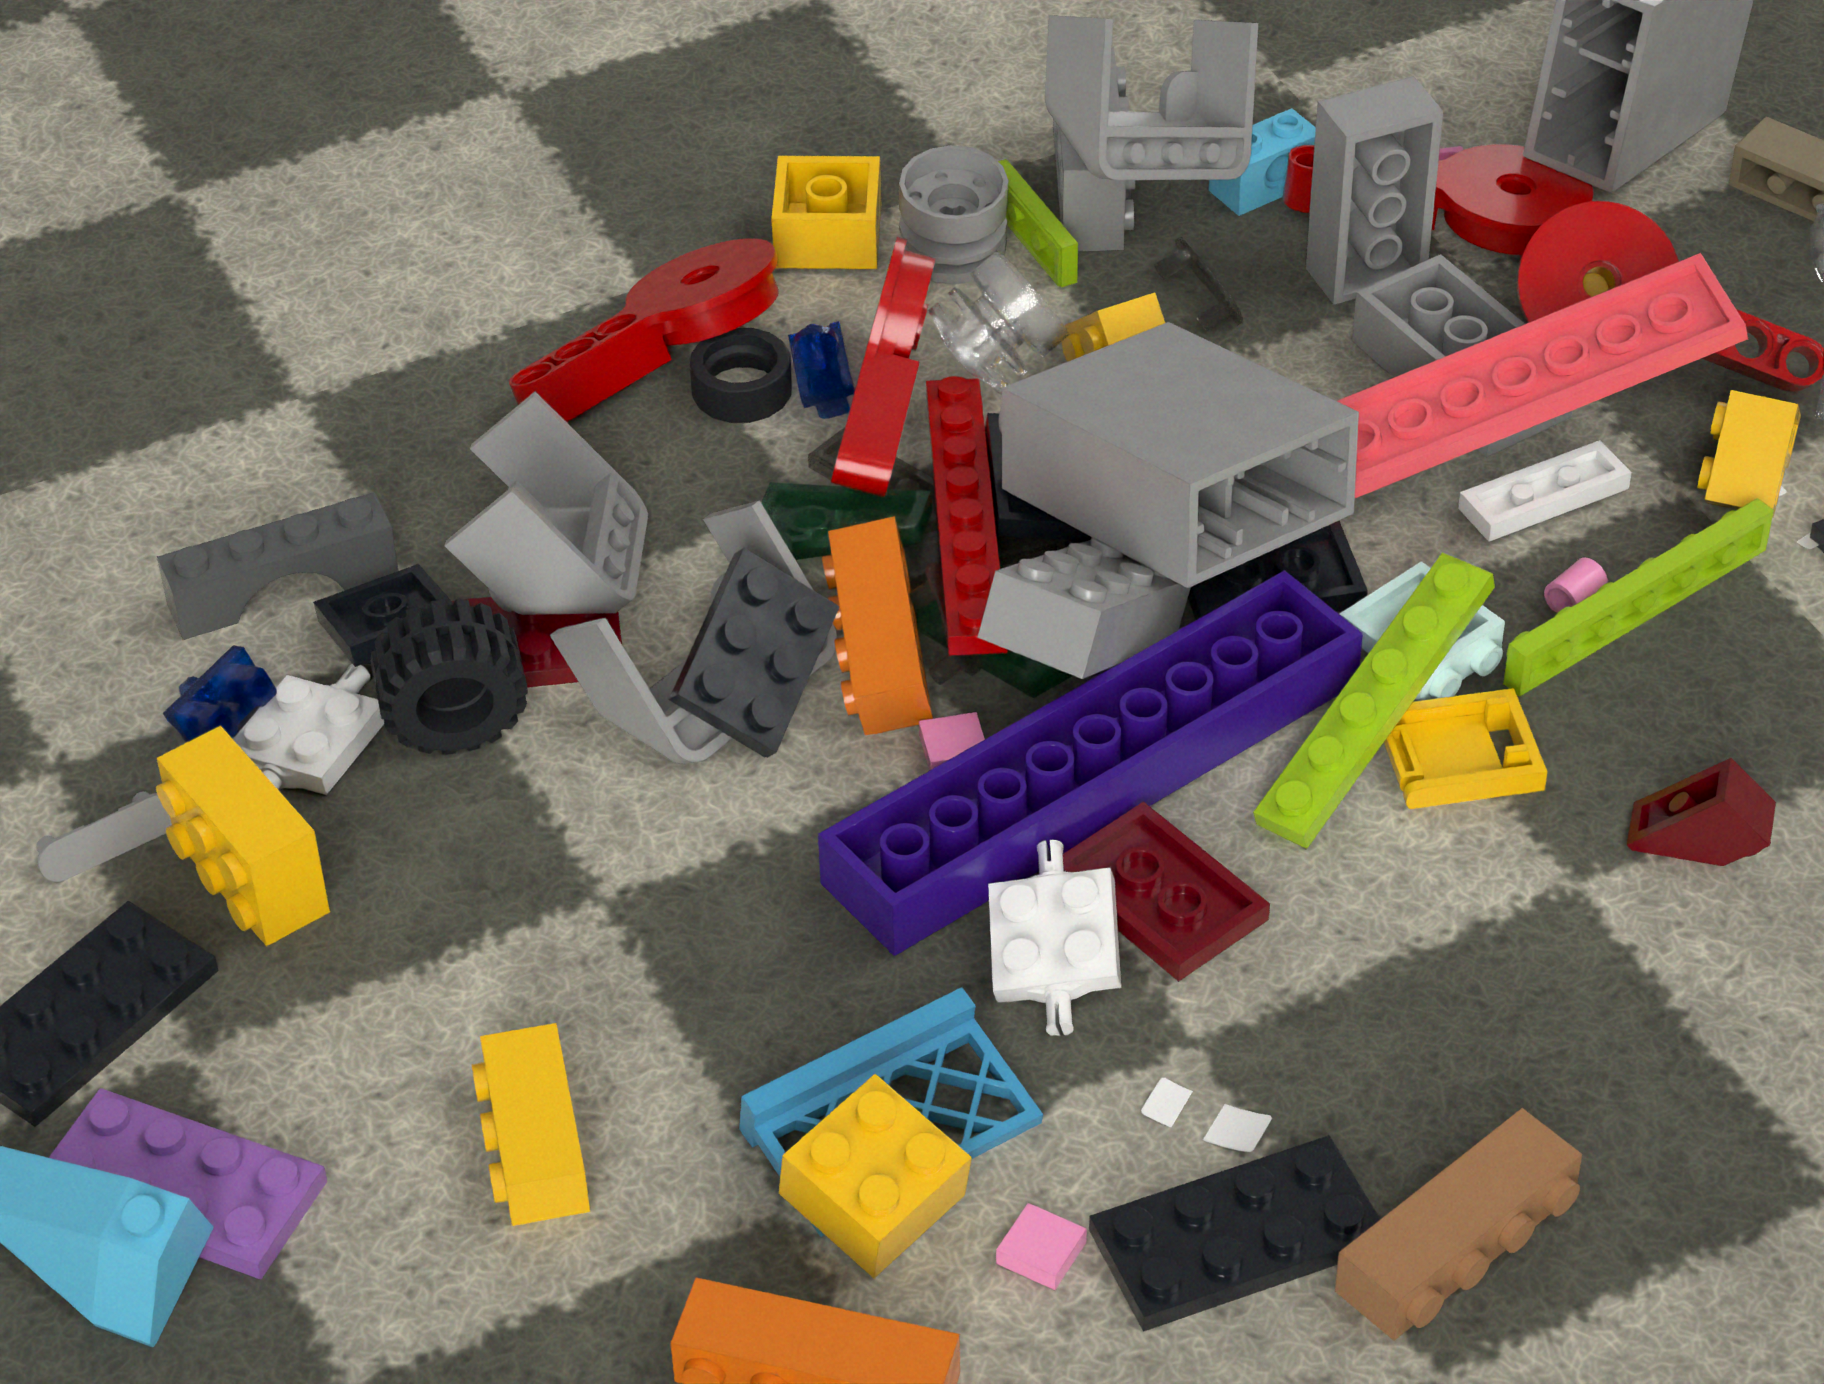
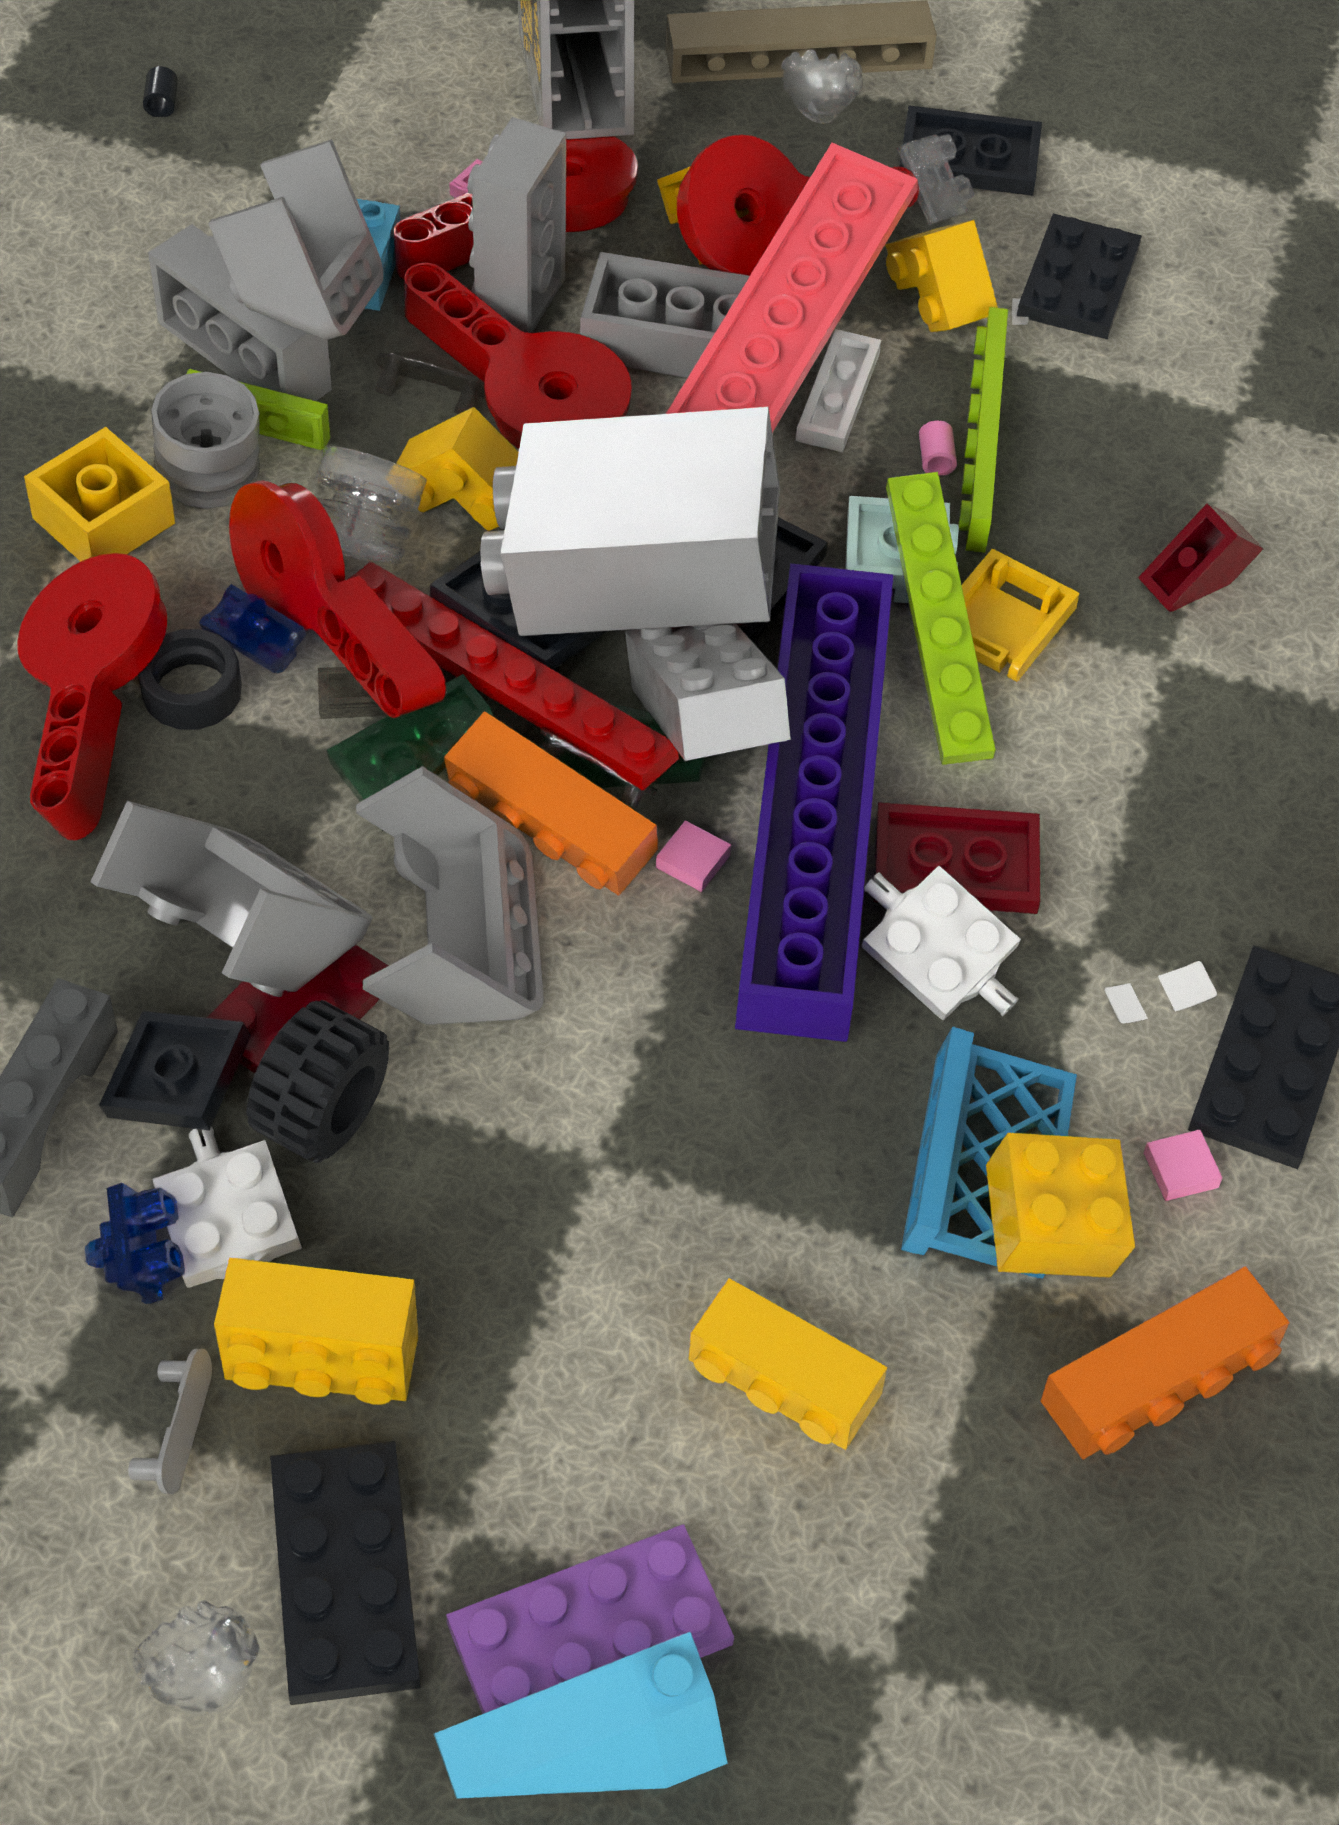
camera: 50 degrees left, 10 degrees up
black plate [668,548,840,758] -> none
none -> red beam [404,262,632,449]

